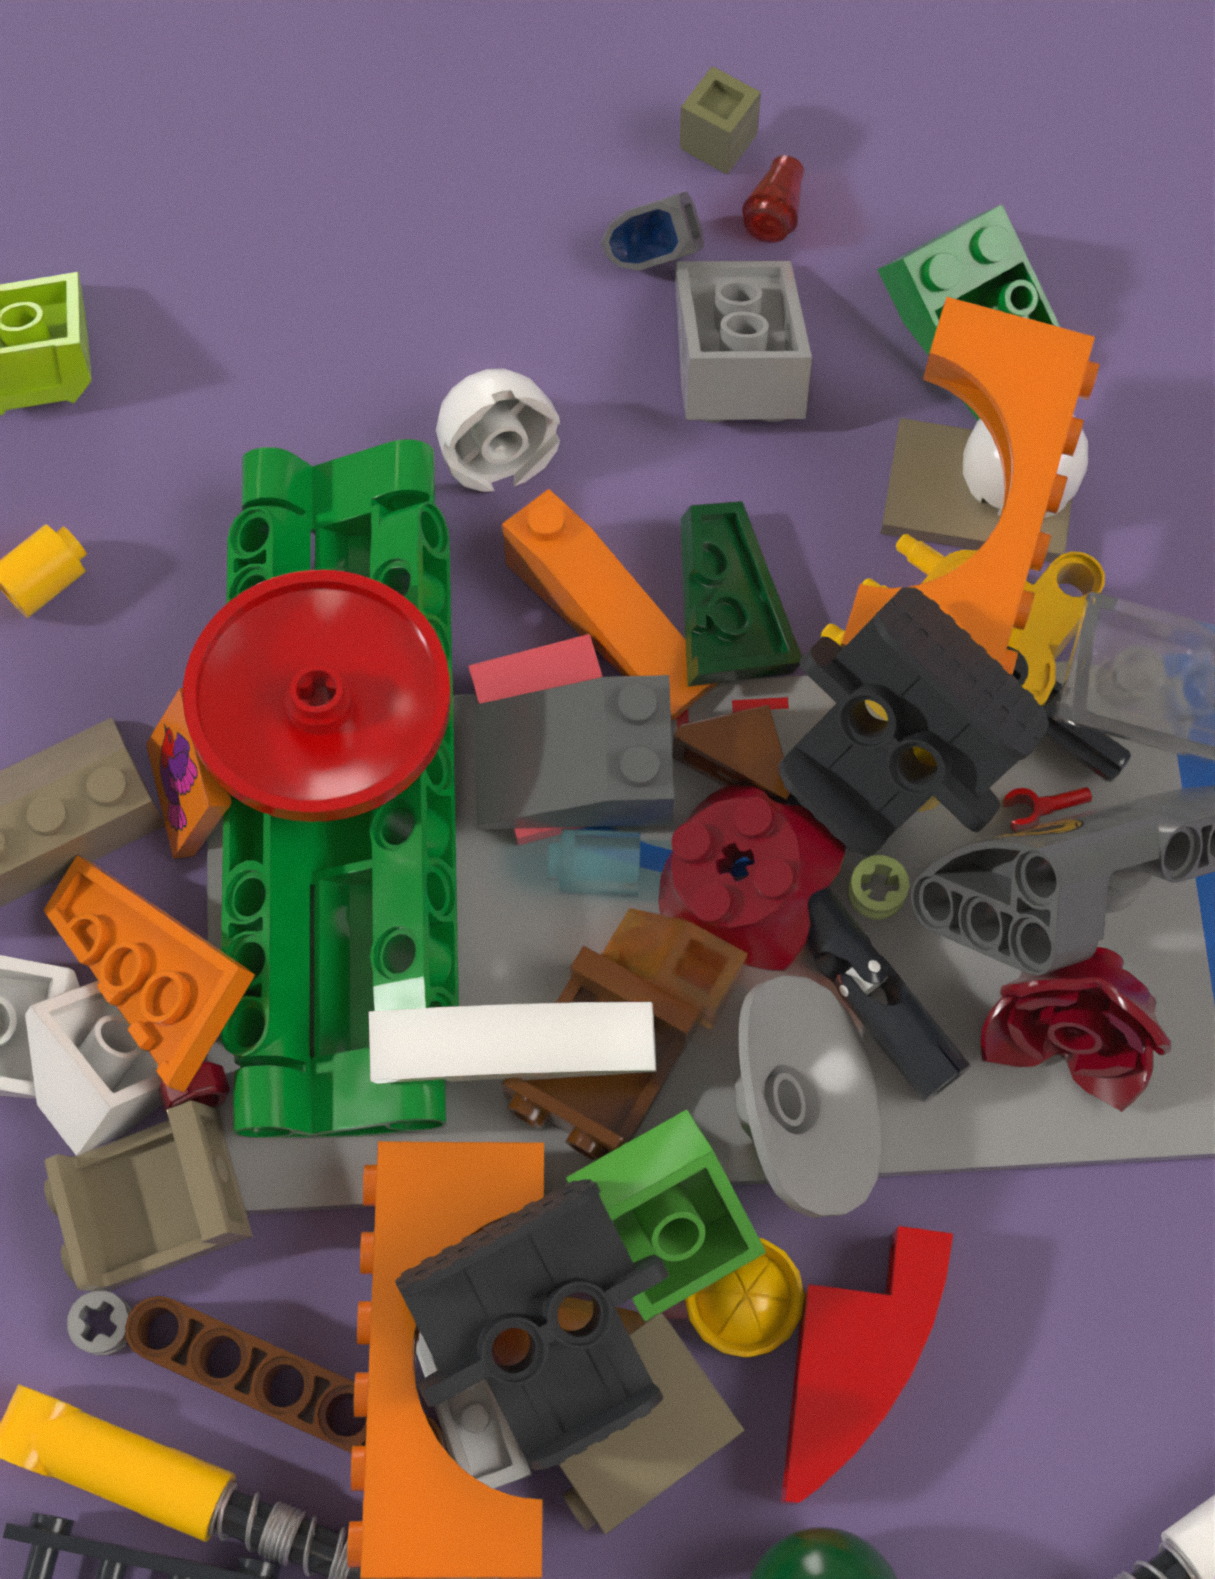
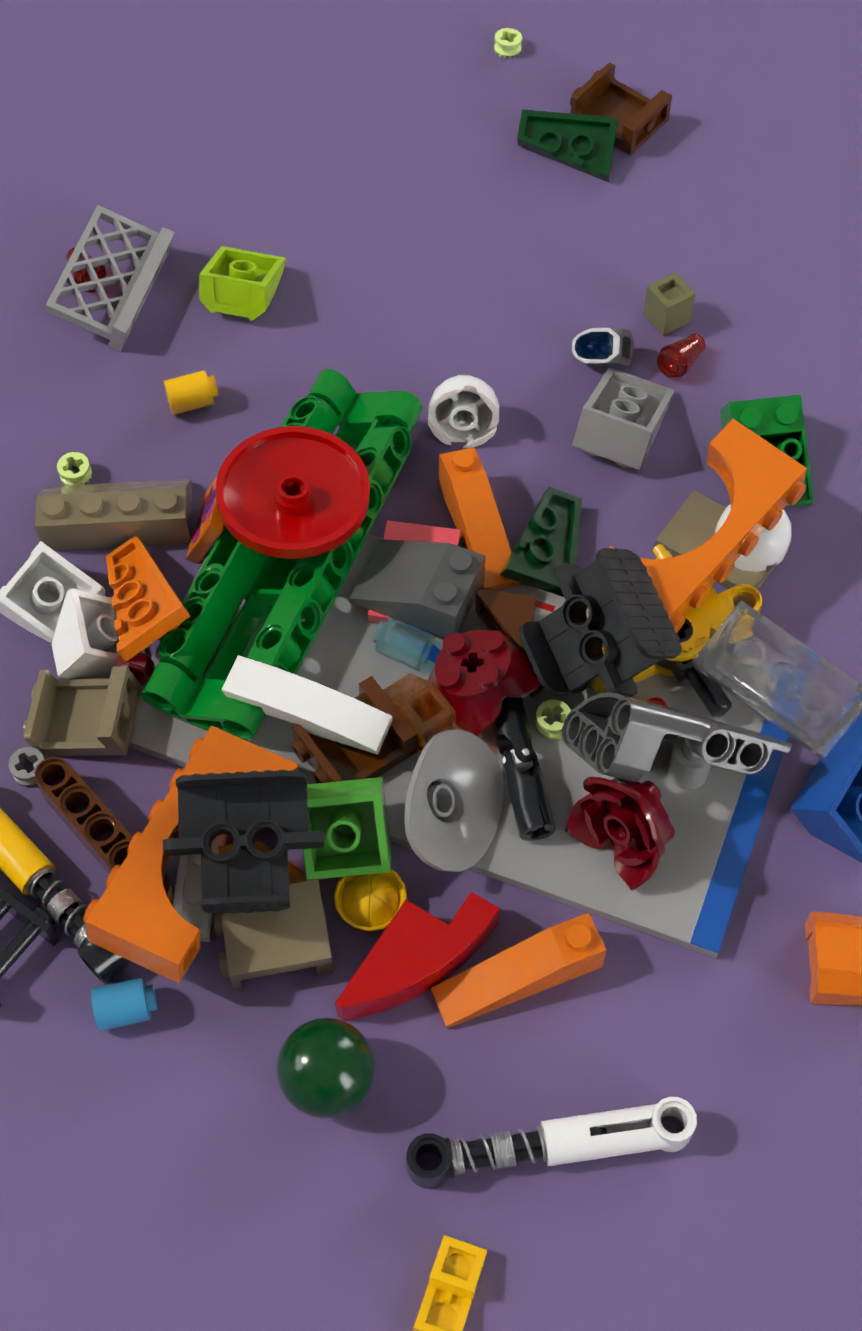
camera: 25 degrees right, 10 degrees down
none -> orange slope [431,912,606,1029]

